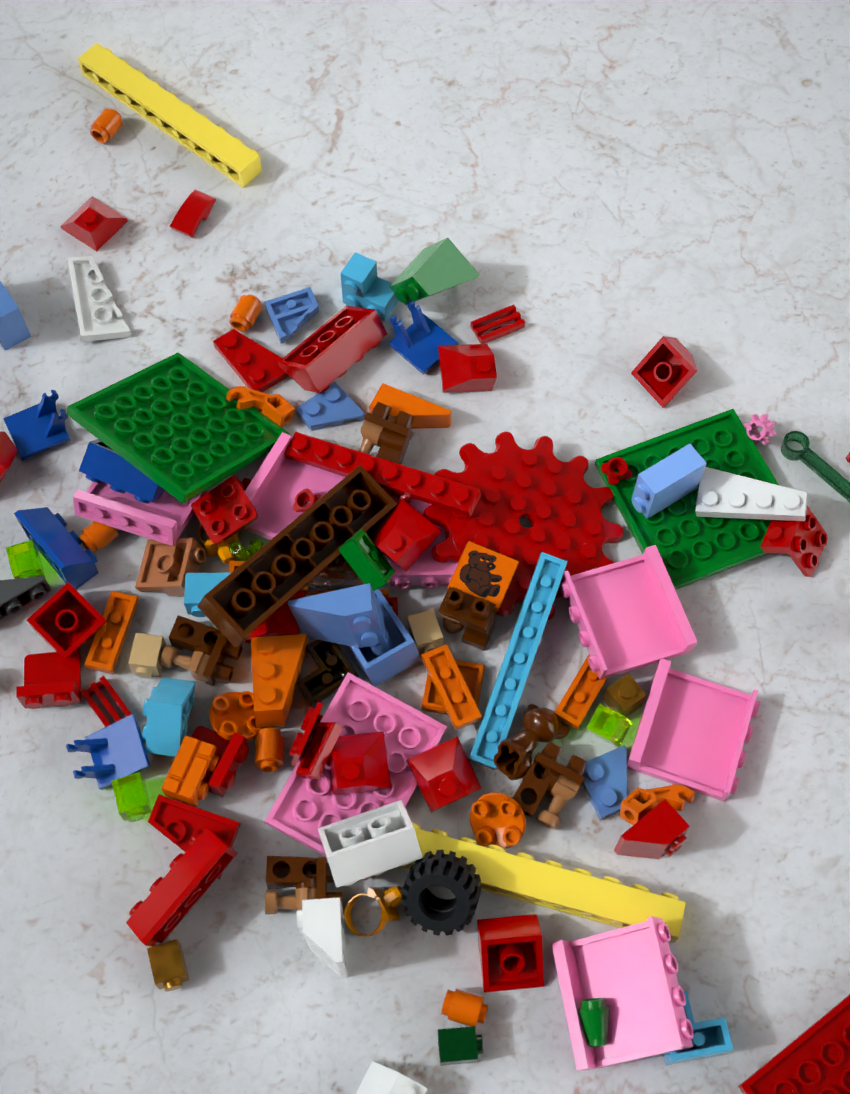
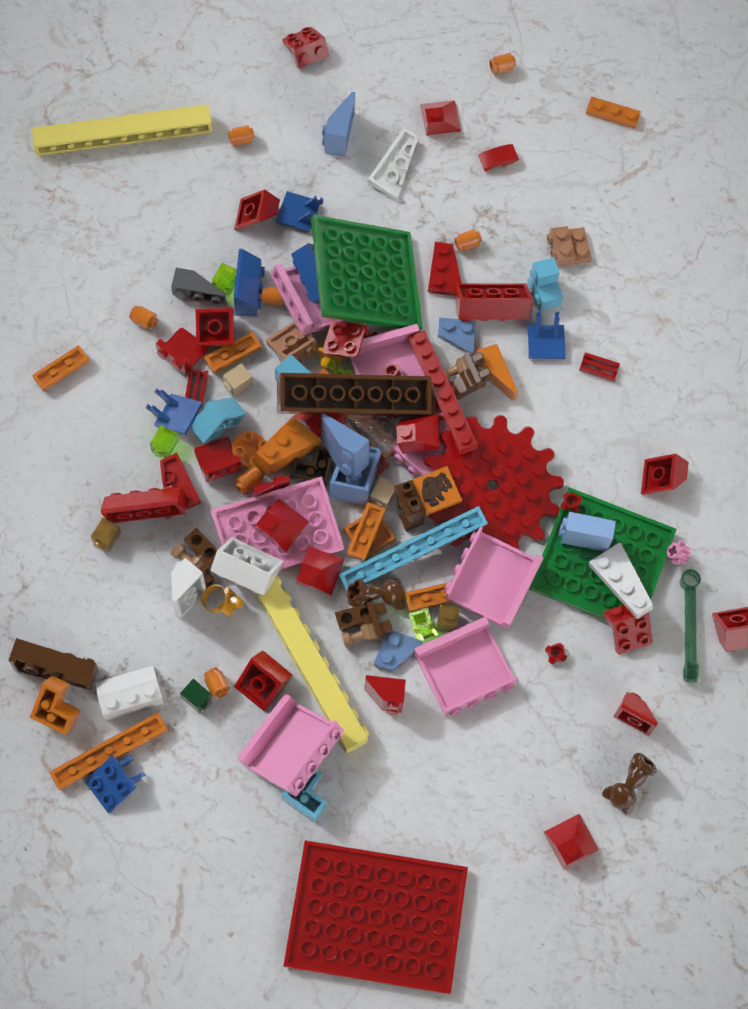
camera: 40 degrees right, 5 degrees up
light yellow brick [78,43,262,187] -> none
reddish brown hips [160,615,243,686] -> none
orange brick [161,736,221,807] -> none
orange piece [226,386,295,427] -> none
medium blue wing [264,287,319,344] -> none
red tile [296,722,343,779] -> none
green slope [339,529,395,591] -> none
green slope [390,237,480,305] -> none
black tyre [401,850,482,936] -> none
red slope [438,344,497,393] -> none
orange dish [470,792,526,849] -> none
green cone [579,998,610,1046] -> none
orange piece [620,784,695,825] -> none
none -> red plate [545,643,567,664]
none -> nougat plate [547,226,592,267]
none -> orange plate [586,96,641,129]

